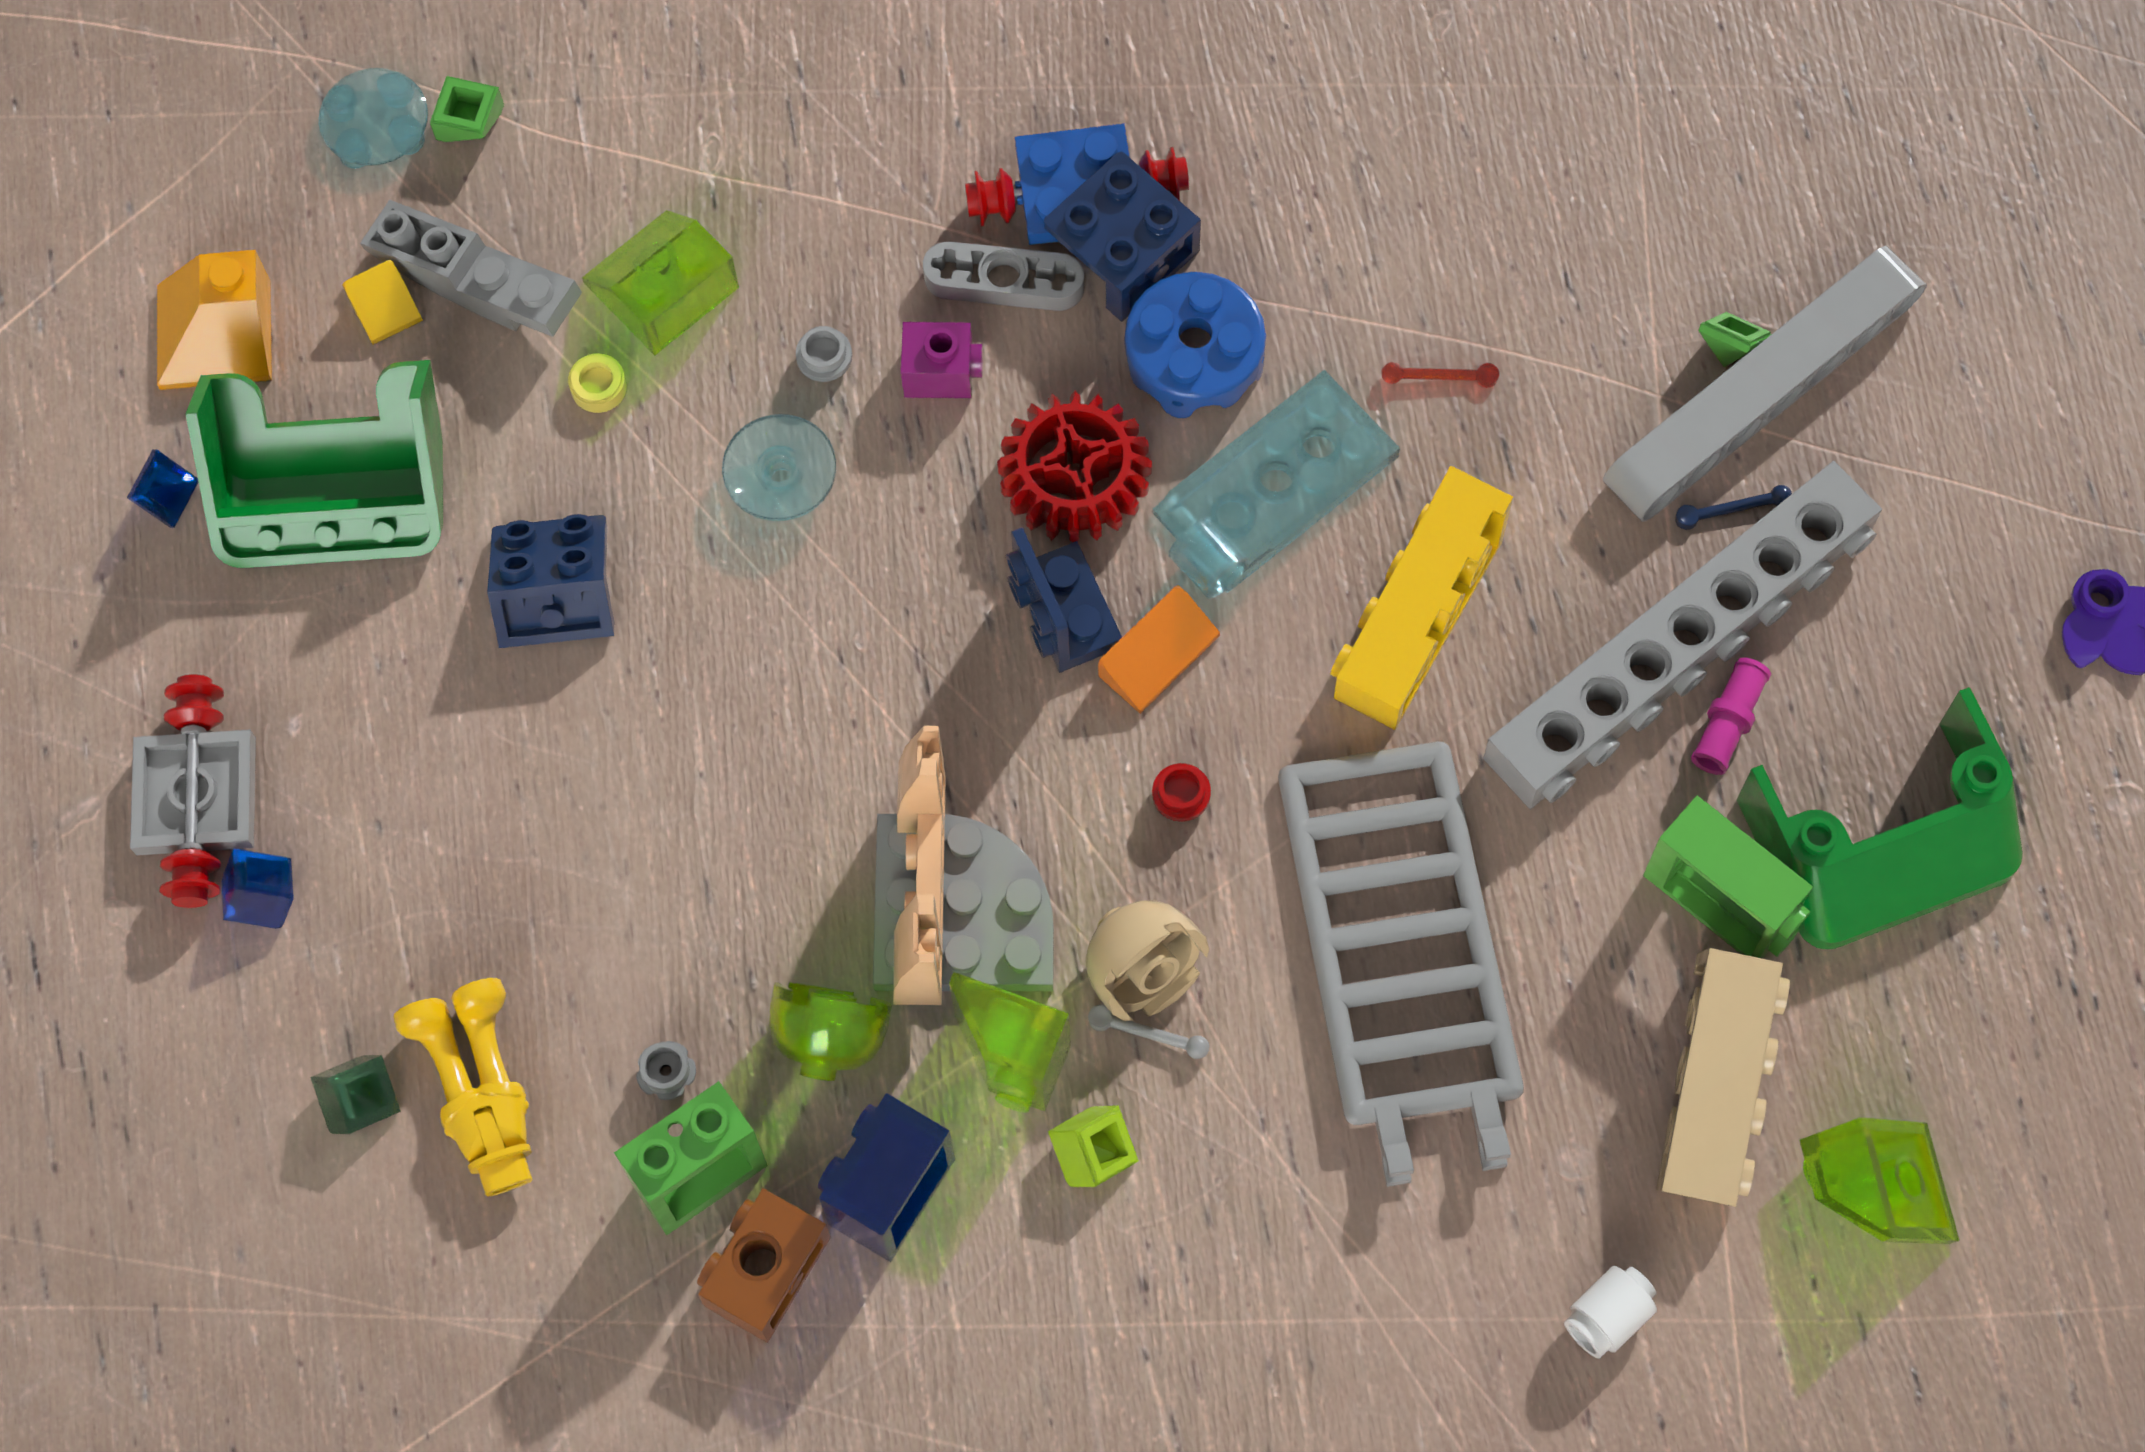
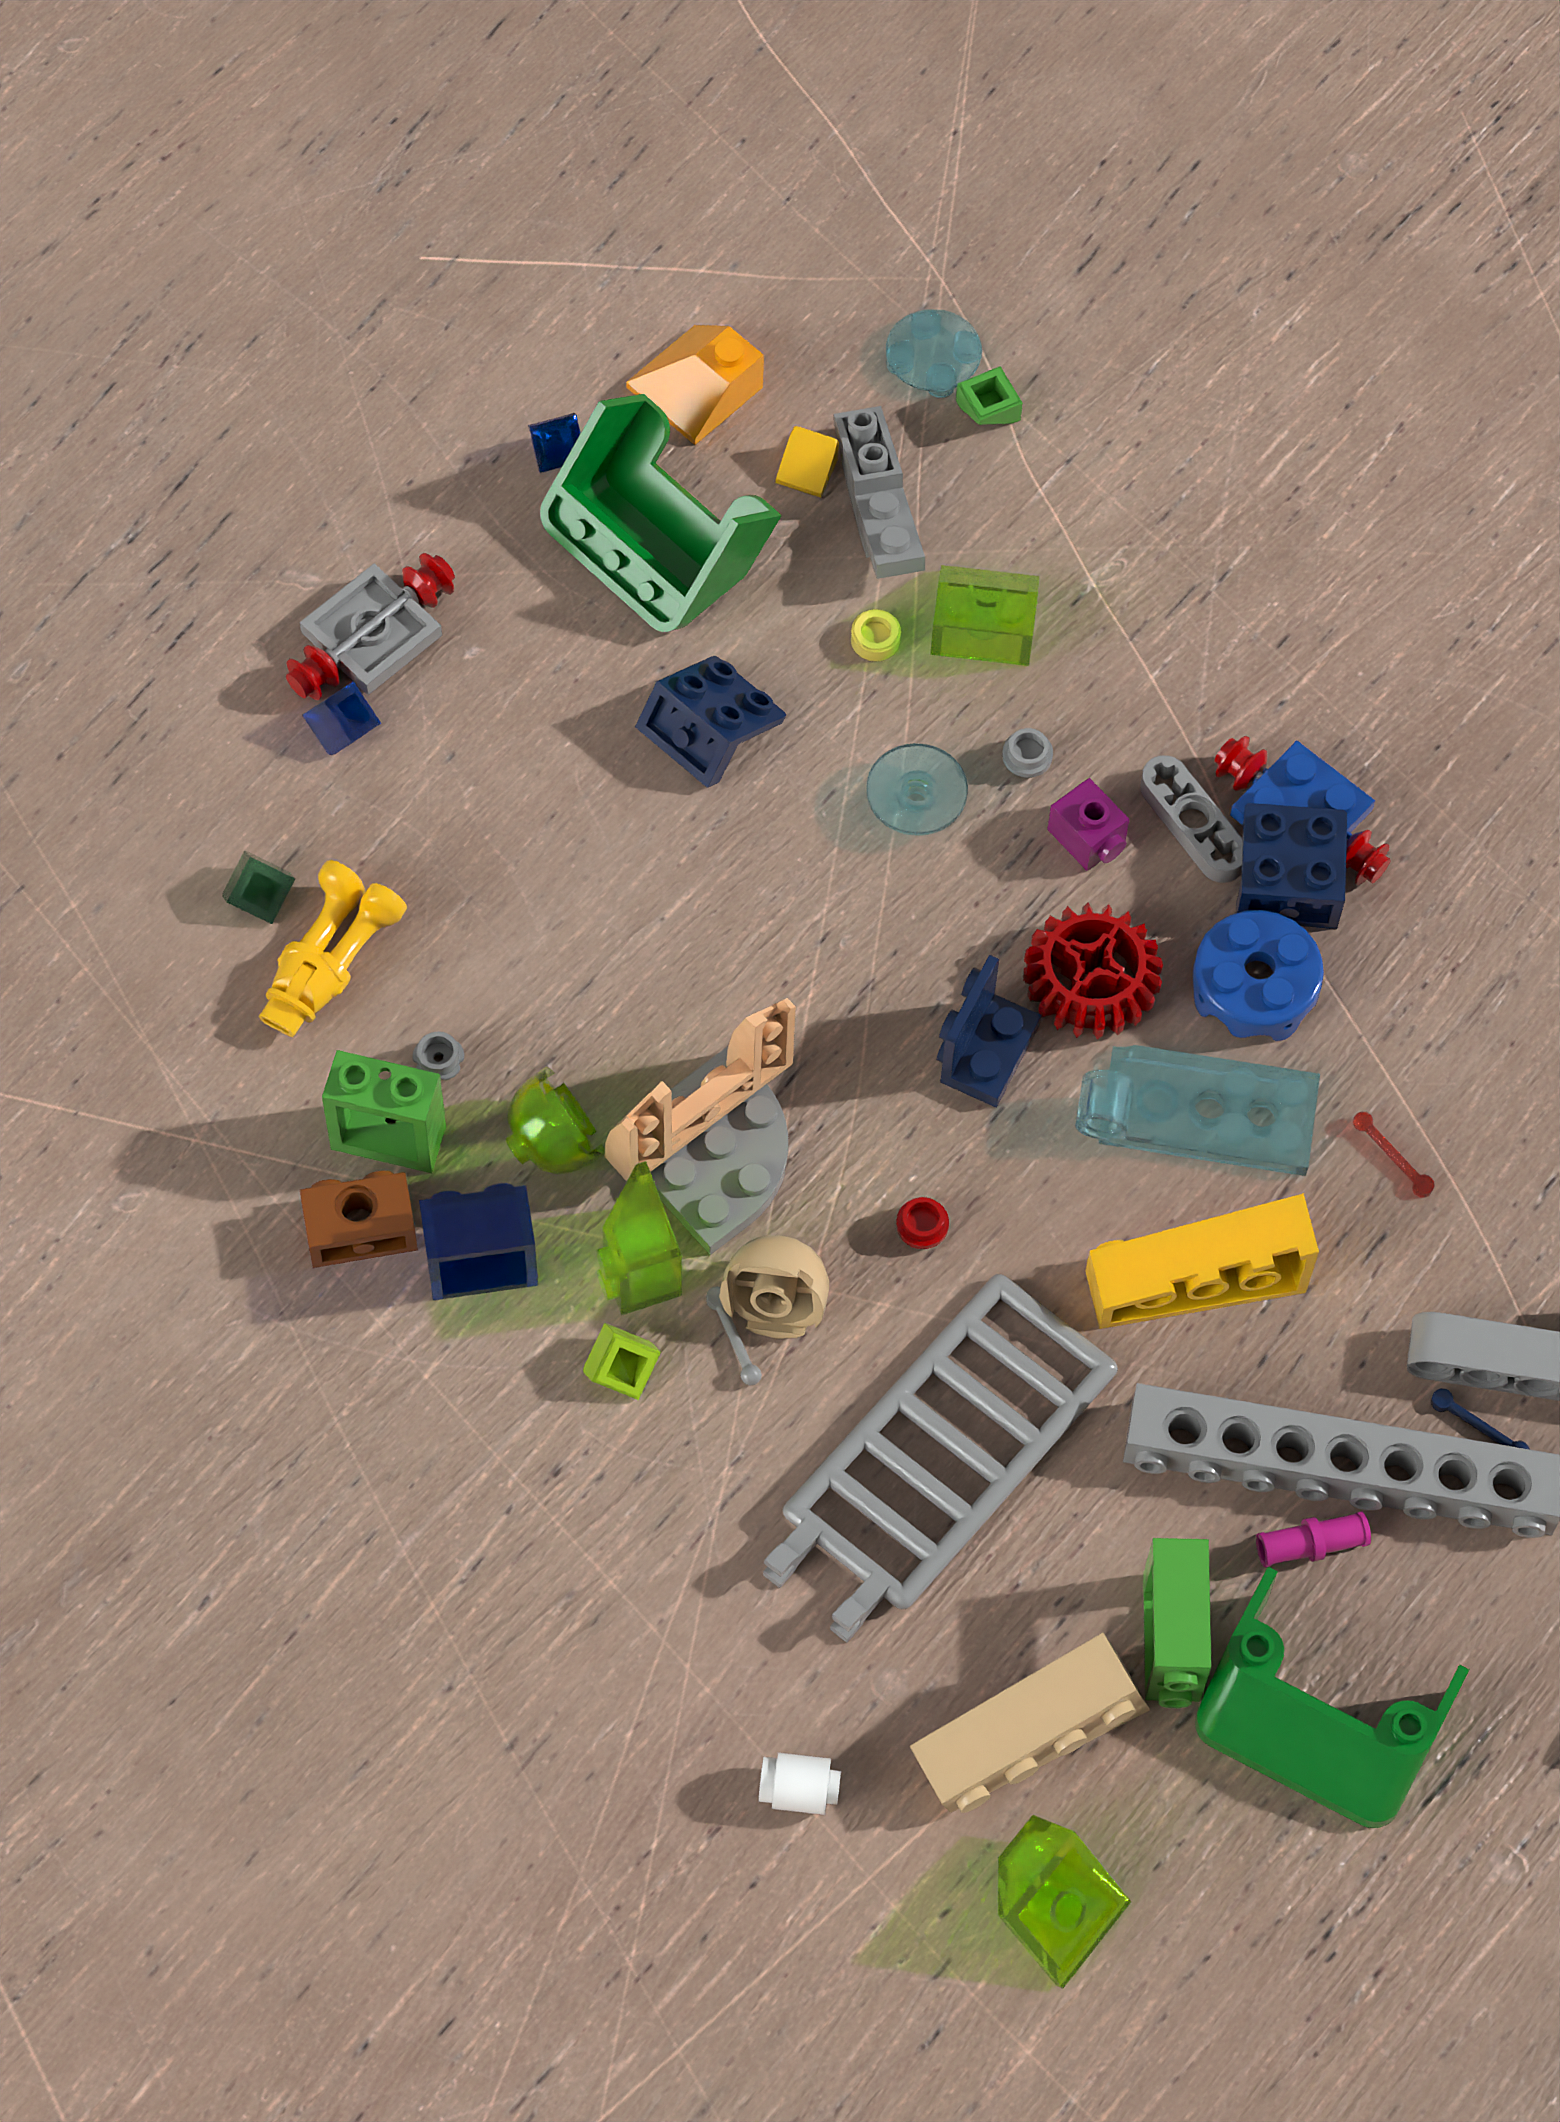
camera: 45 degrees right, 5 degrees down
orange slope [1098,585,1220,714] -> none

